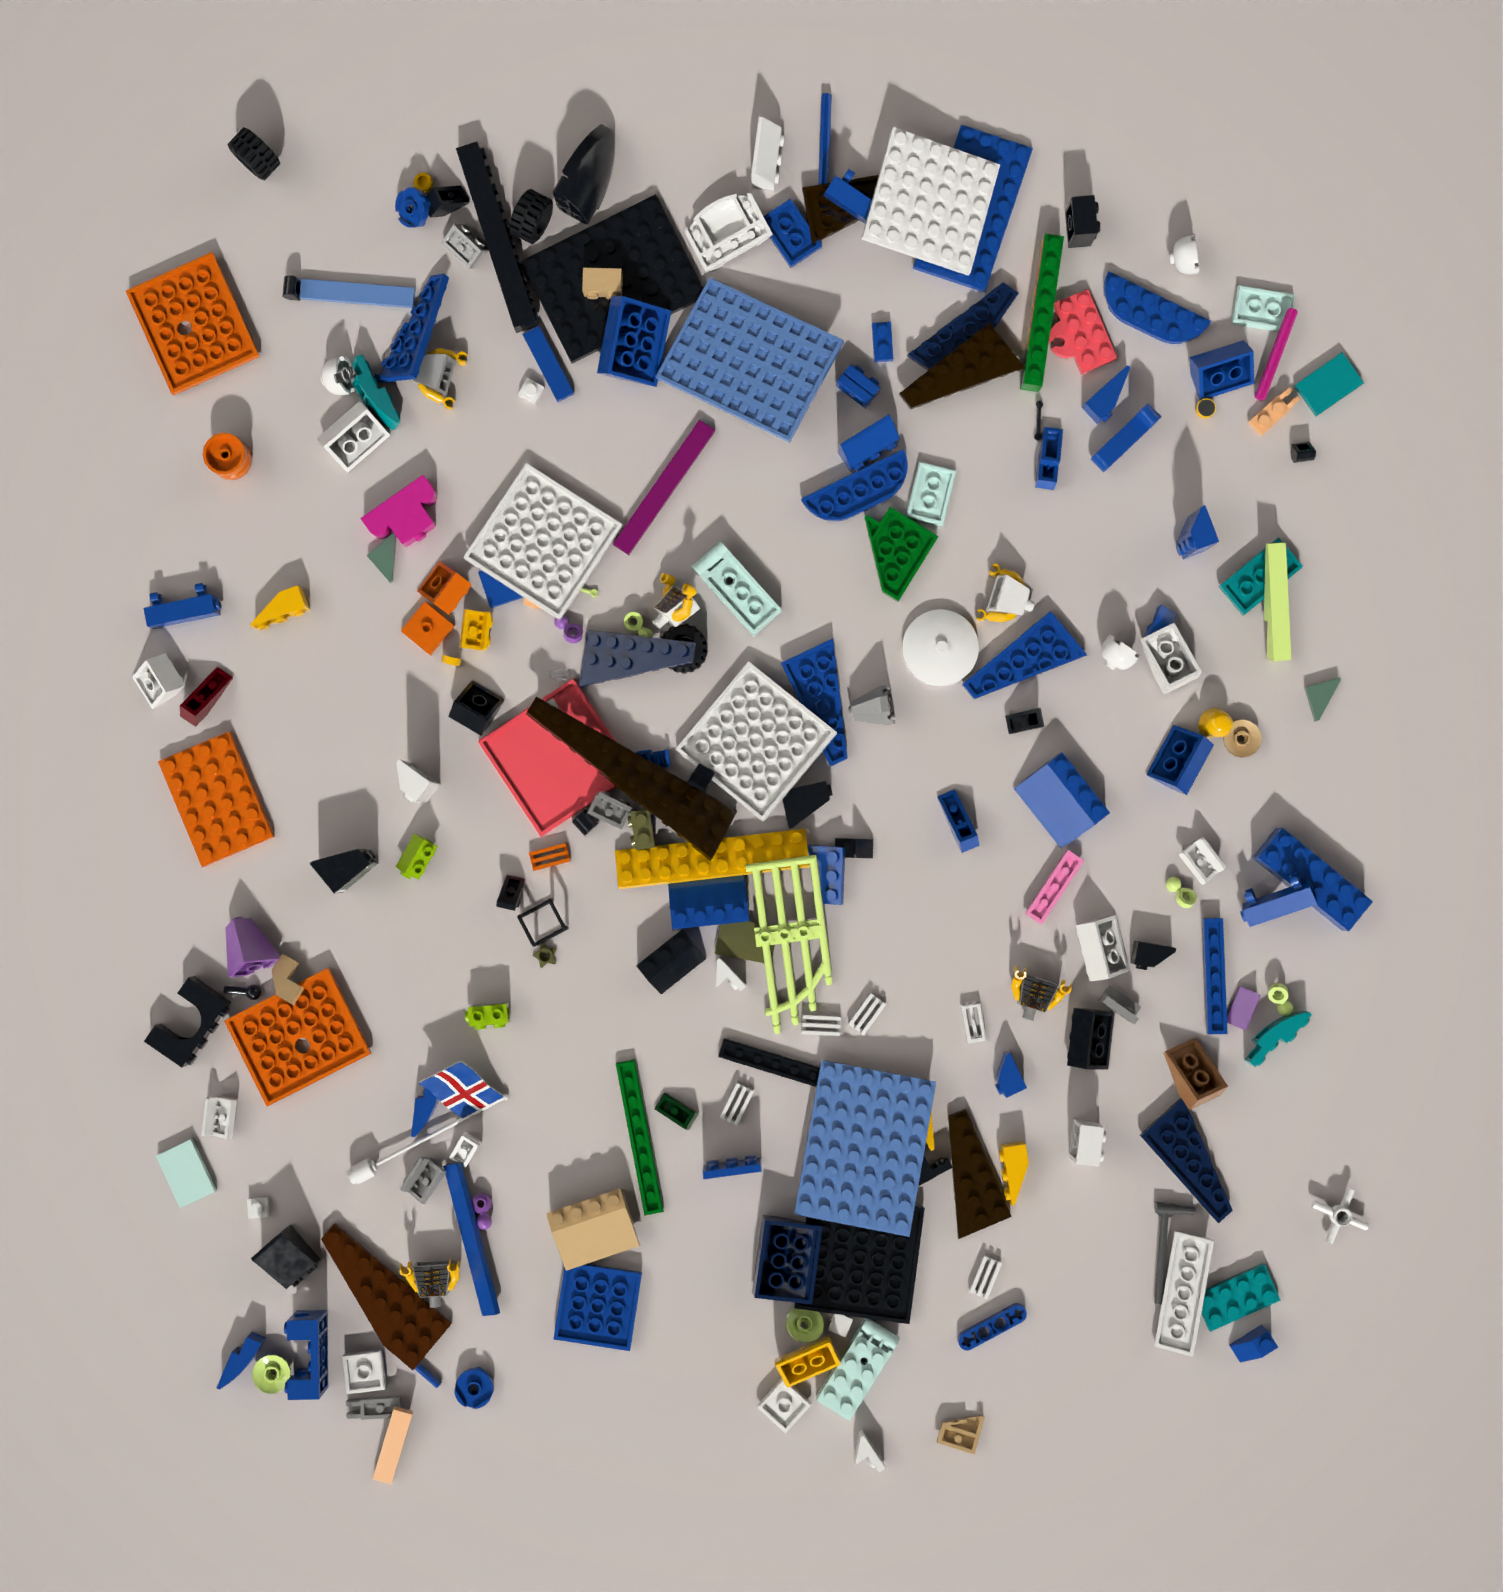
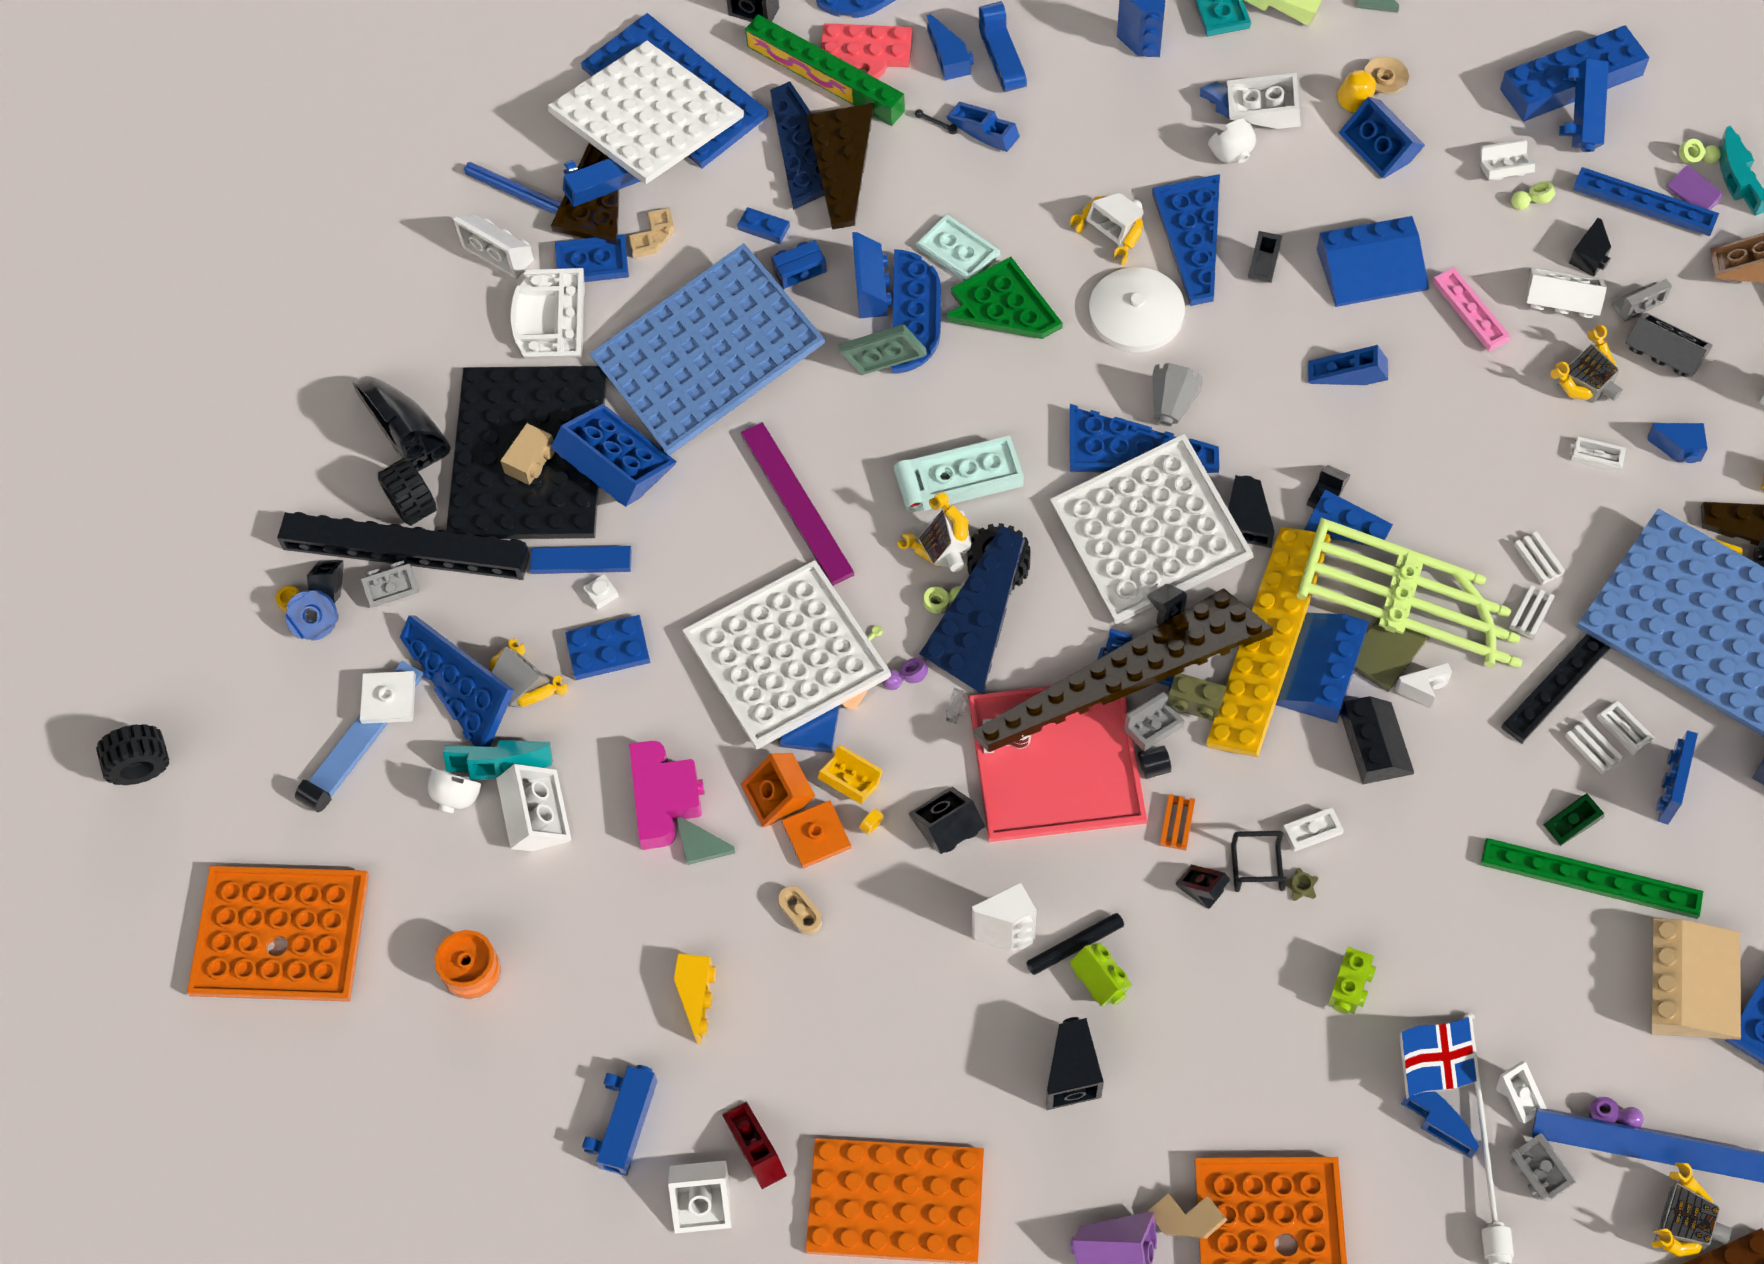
camera: 60 degrees left, 25 degrees down
none -> white plate [360,671,416,724]
none -> blue plate [565,615,651,680]
none -> tan tile [628,207,675,258]
none -> tan plate [778,886,822,935]
none -> sand green tile [839,324,926,375]
none -> black axle [1026,913,1125,975]
none -> white plate [1282,807,1344,852]
none -> white tile [1596,700,1655,756]

